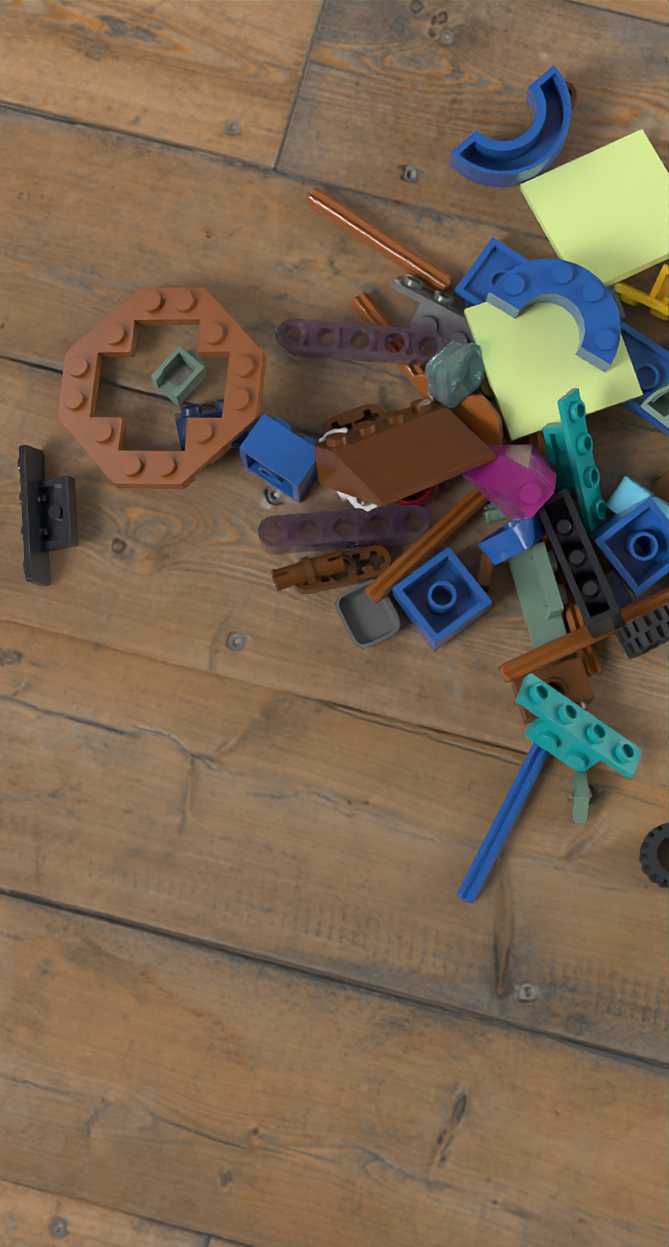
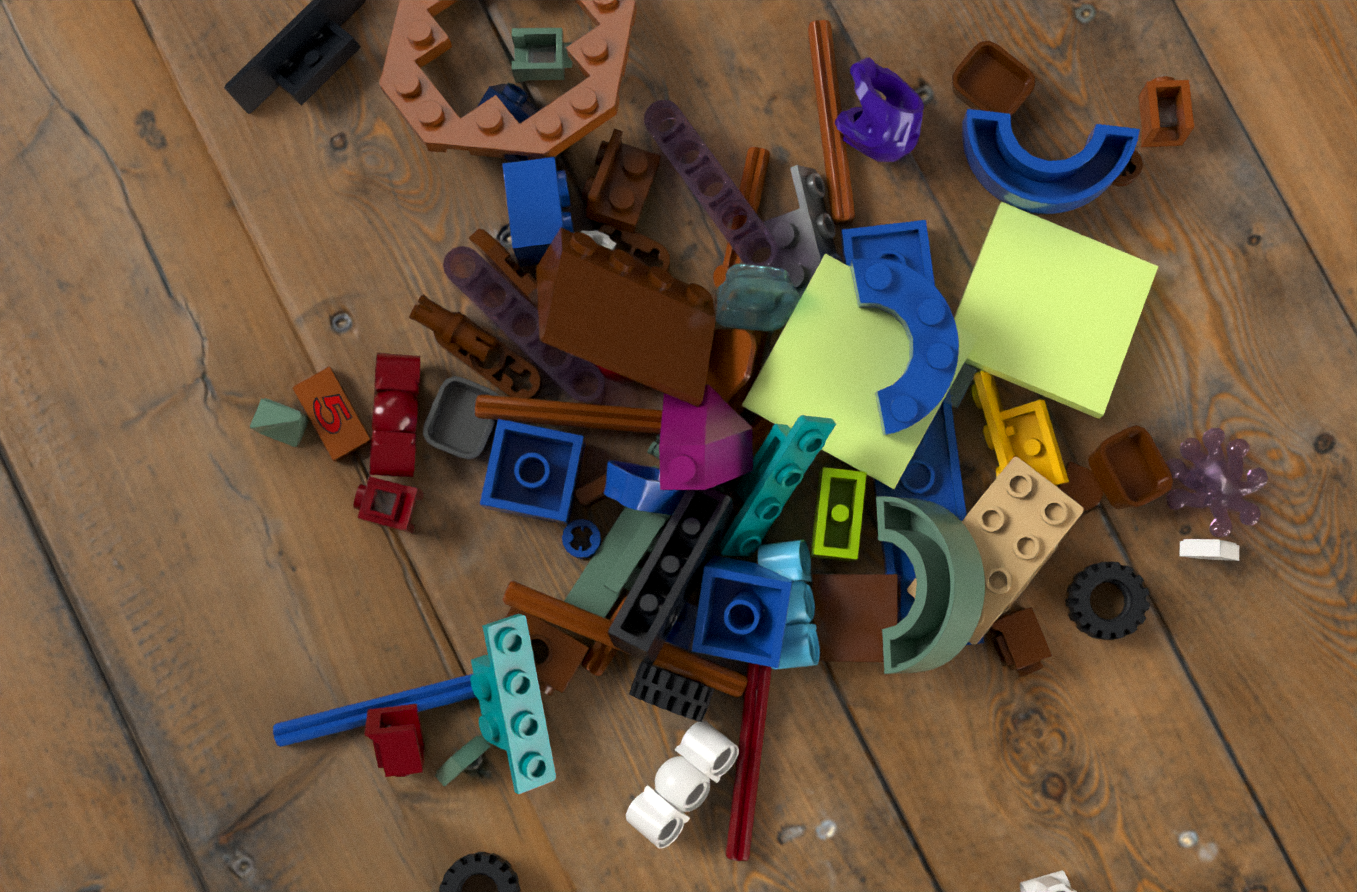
camera: 45 degrees right, 5 degrees up
none -> sand green slope [250,398,309,447]
none -> dark orange tile [292,366,371,462]
none -> dark red window [353,476,424,534]
none -> dark red window [364,704,425,777]
none -> dark red piece [369,353,420,477]
none -> reddish brown tile [469,228,538,313]
none -> blue bush [562,519,601,559]
none -> reddish brown bracket [581,129,661,233]
none -> lime brick [810,467,867,562]
none -> dark purple helmet [835,58,924,163]
none -> reddish brown piece [952,41,1035,116]
none -> dark orange window [1138,76,1194,147]

